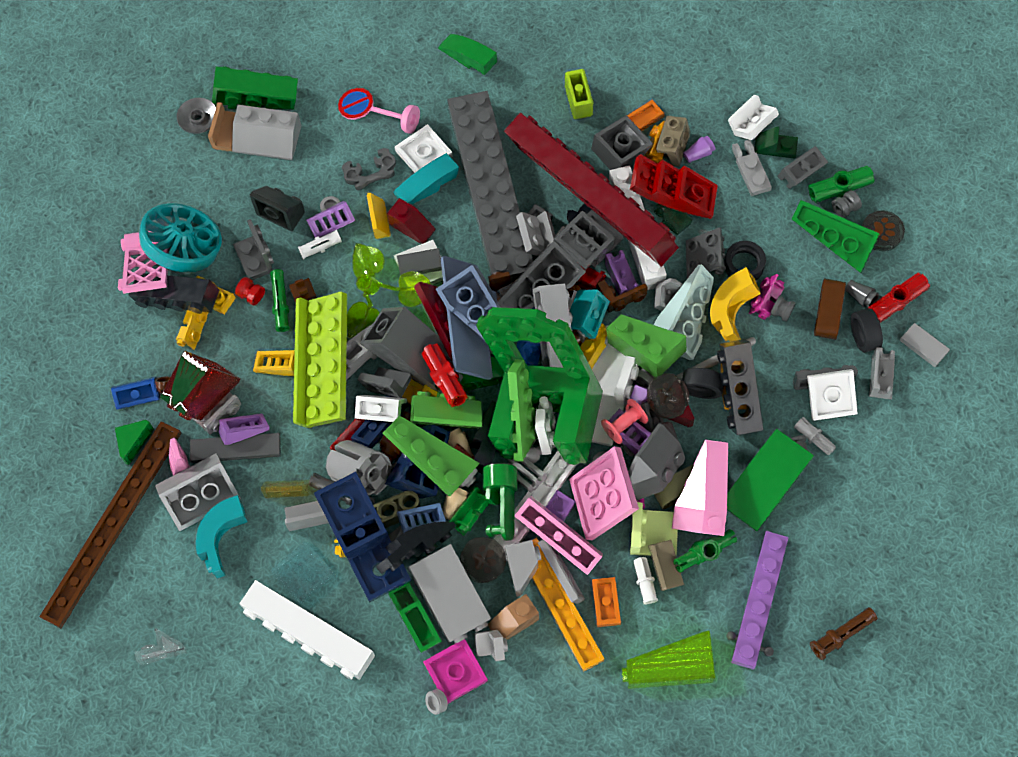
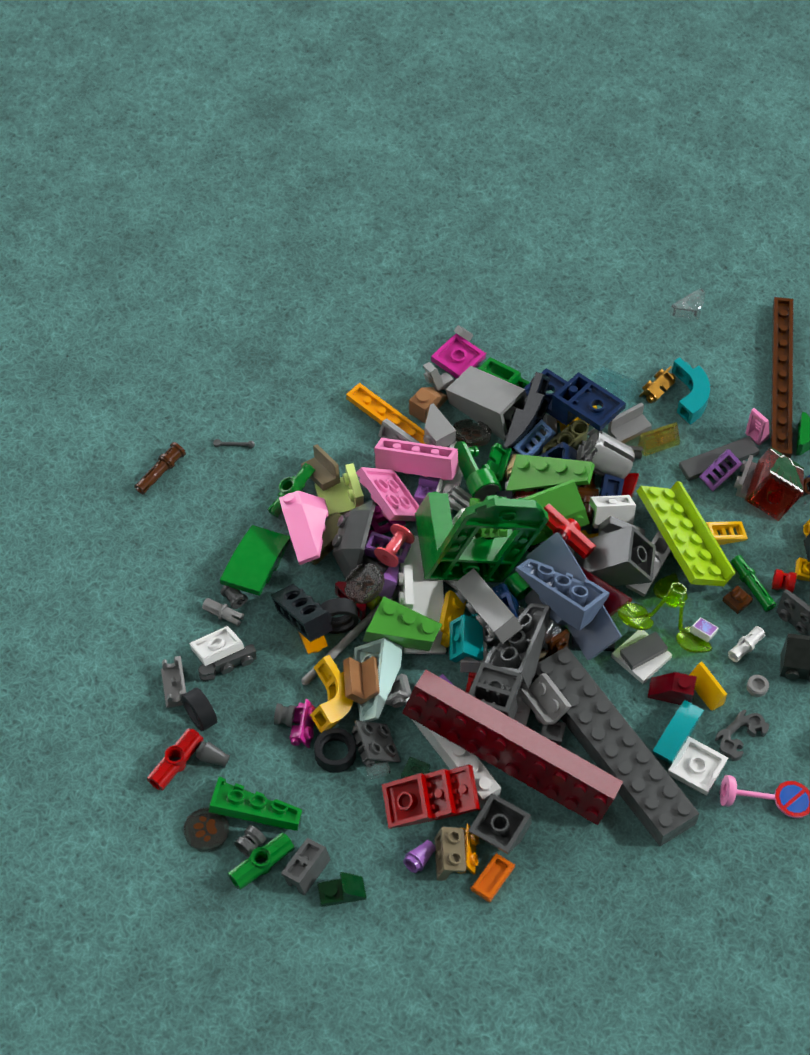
camera: 155 degrees right, 10 degrees down
light grey slope [155,453,241,531] -> none
white brick [239,580,375,680] -> none
medium lavender slope [306,201,355,237] -> none
green slope [438,34,497,75] -> none
lime brick [565,69,594,120] -> none
orange plate [592,577,621,627] -> none
reddish brown bracket [597,280,648,313] -> none
clear neon green slope [622,631,715,689] -> none
white axle [634,557,658,605] -> none
white bracket [728,95,779,140] -> none
medium lavender plate [731,531,789,670] -> none
light grey hinge [732,140,772,196] -> none
reddish brown beam [814,278,846,340] -> none
light grey tile [900,323,950,367] -> none
none -> medium nougat panel [343,656,380,705]
none -> pearl gold hinge [639,366,676,403]
none -> tile [690,617,719,642]

